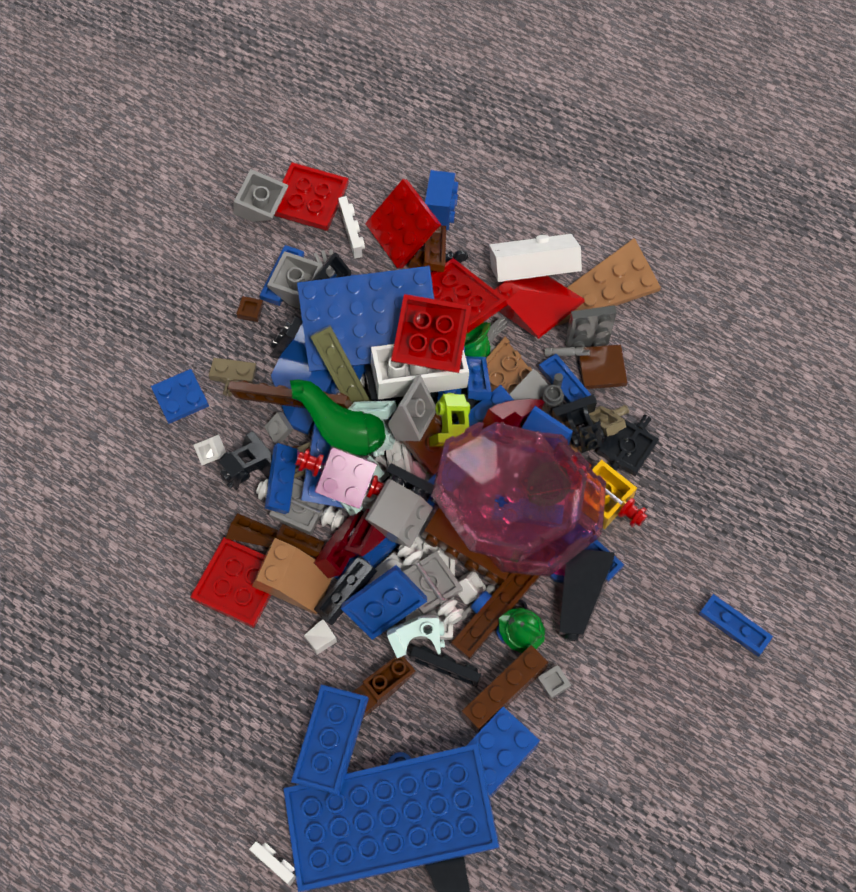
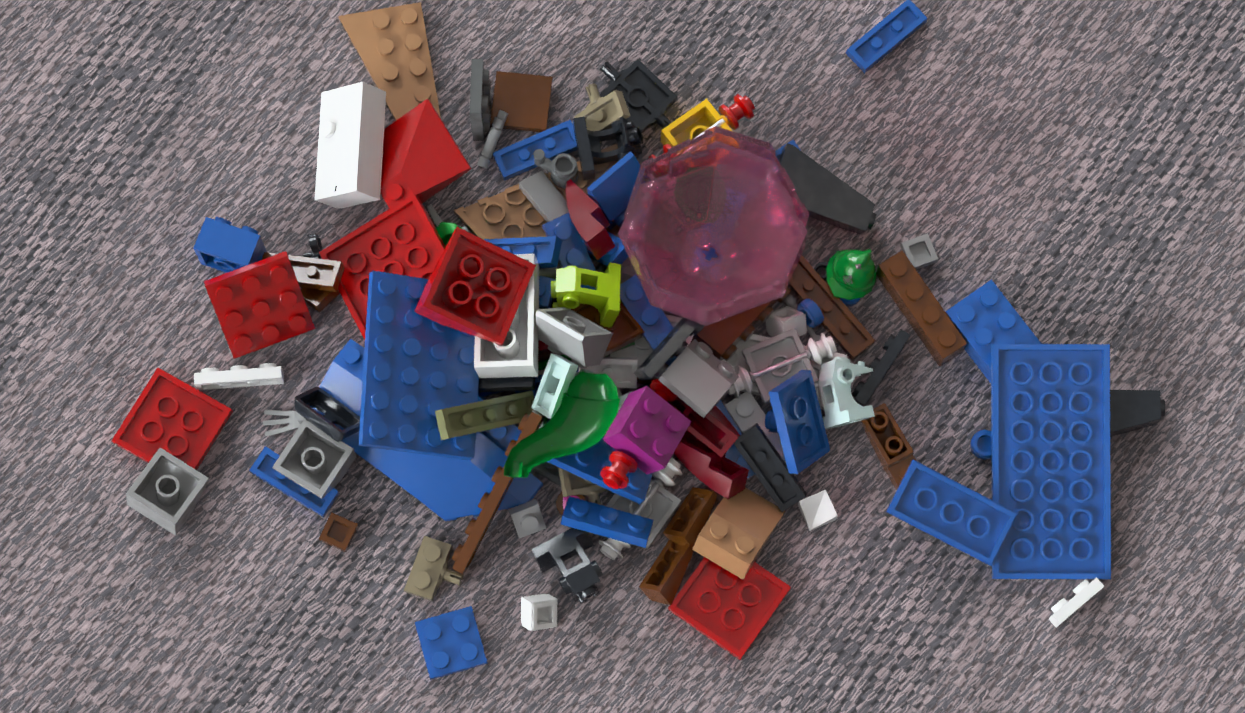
camera: 80 degrees left, 10 degrees up
black plate [270,317,302,359] -> none

